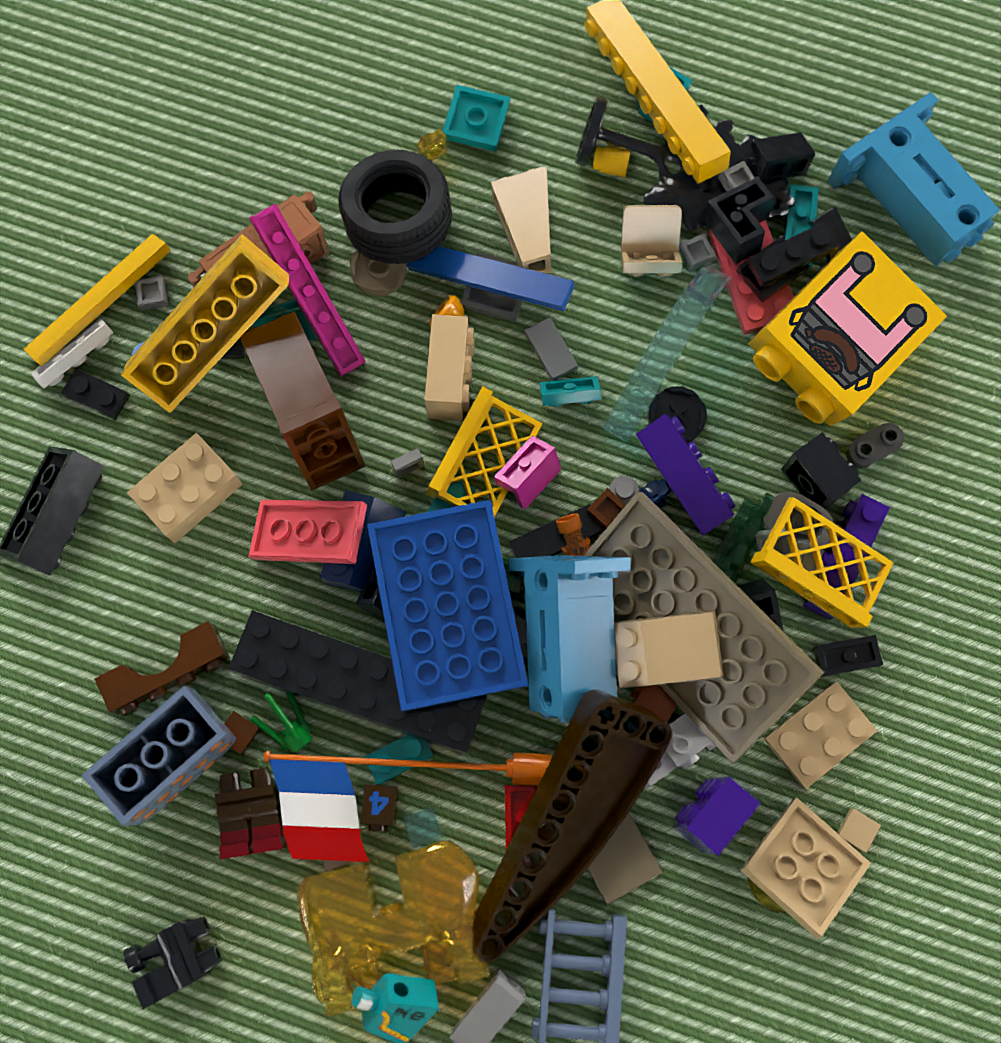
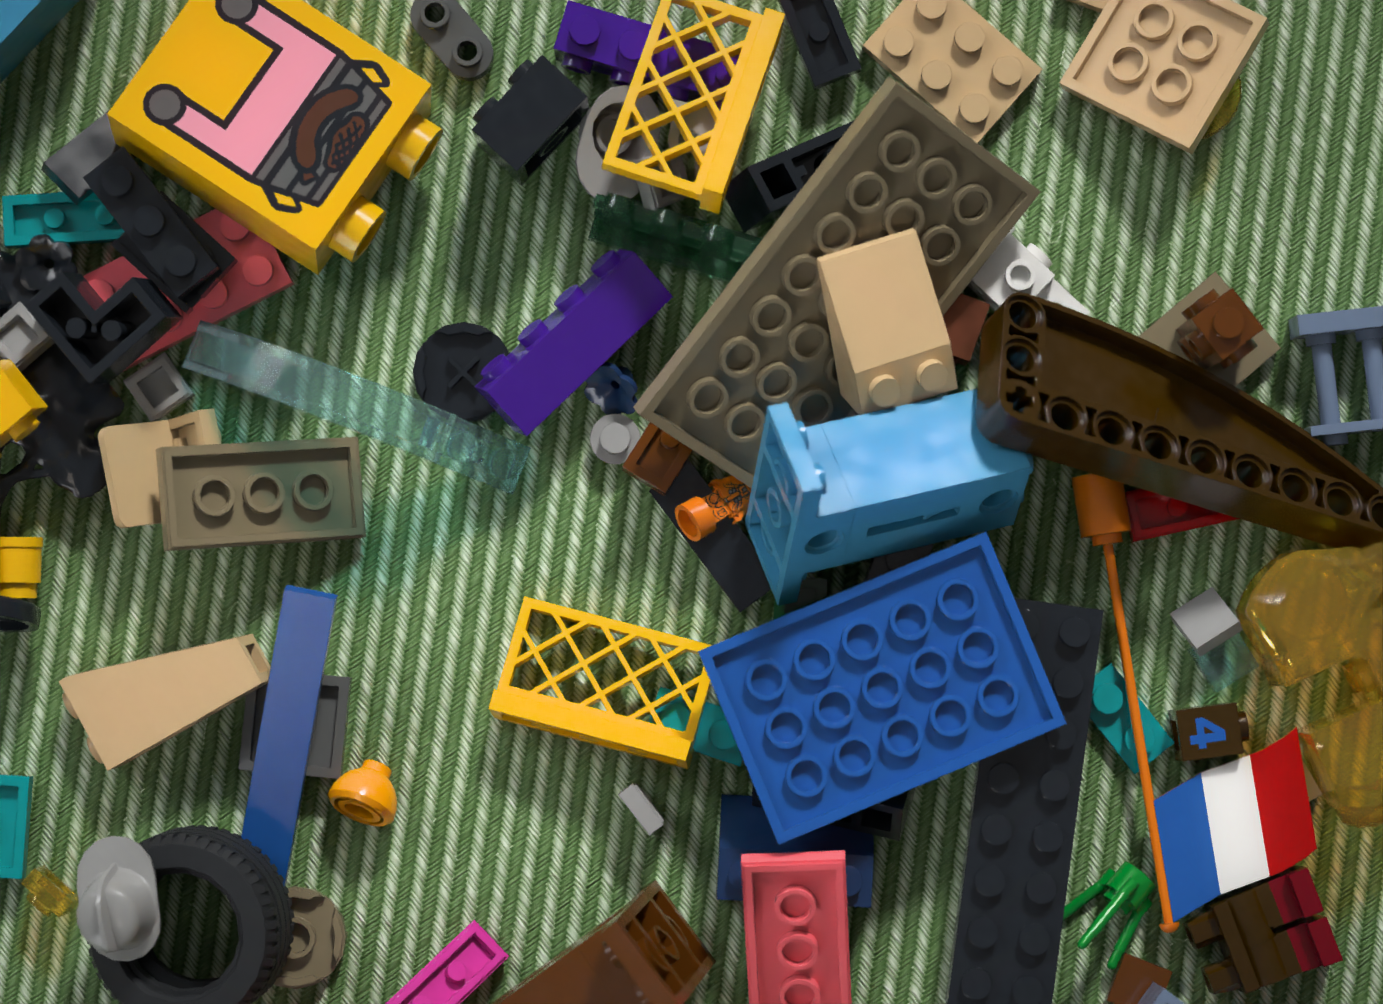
camera: 105 degrees left, 10 degrees up
tan brick [425,314,475,421] -> none
dark pink panel [494,436,561,509] -> none
light grey tile [524,317,578,381] -> none
teal plate [539,376,602,407] -> none
dark purple brick [673,776,761,856] -> none
none -> light grey piece [77,836,161,961]
none -> dark tan tile [156,437,366,551]
none -> light grey tile [1170,587,1242,657]
none -> reddish brown brick [1176,288,1264,369]

